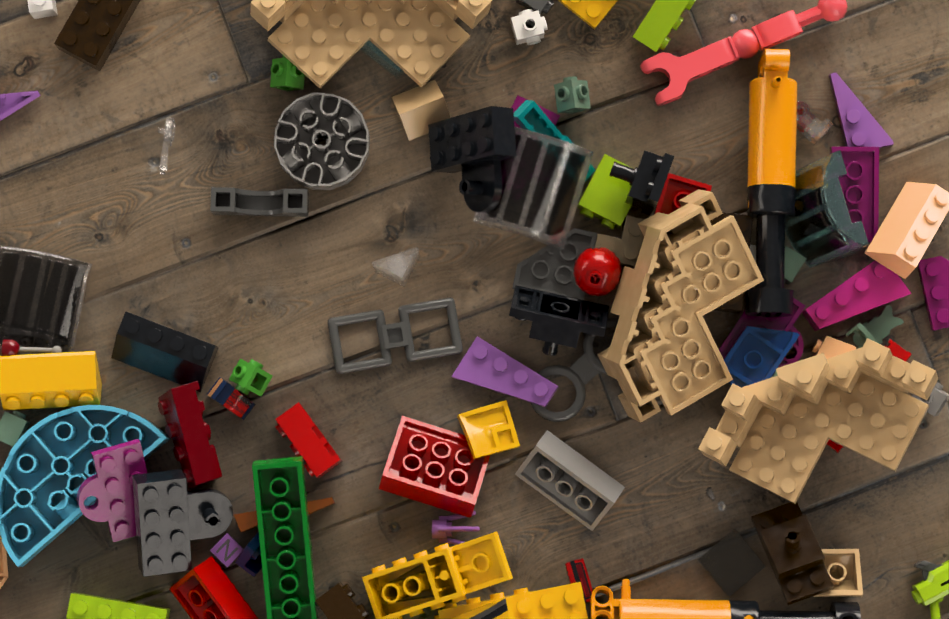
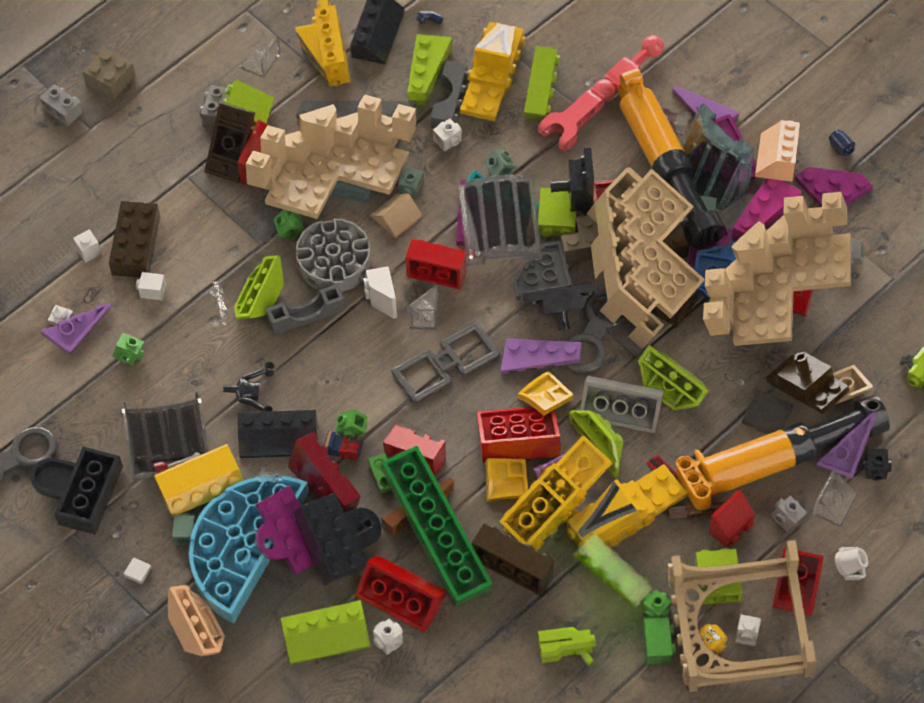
camera: 15 degrees left, 25 degrees down
medium lavender tile [210,533,244,567] -> none
dark blue bracket [235,533,262,577] -> none
black brick [428,106,517,213] -> none
red cylinder [573,247,622,297] -> none
none -> bright green brick [112,333,144,366]
none -> white brick [136,272,166,300]
none -> black piece [223,362,274,412]
none -> lime wedge [234,255,284,319]
none -> clear piece [251,467,281,483]
none -> white slope [363,266,397,319]
none -> bright green leg [368,453,391,494]
none -> sand green brick [398,166,424,199]
none -> red brick [405,239,467,290]
none -> yellow plate [485,458,528,502]
none -> lime wedge [569,410,623,478]
none -> lime wedge [638,345,710,411]

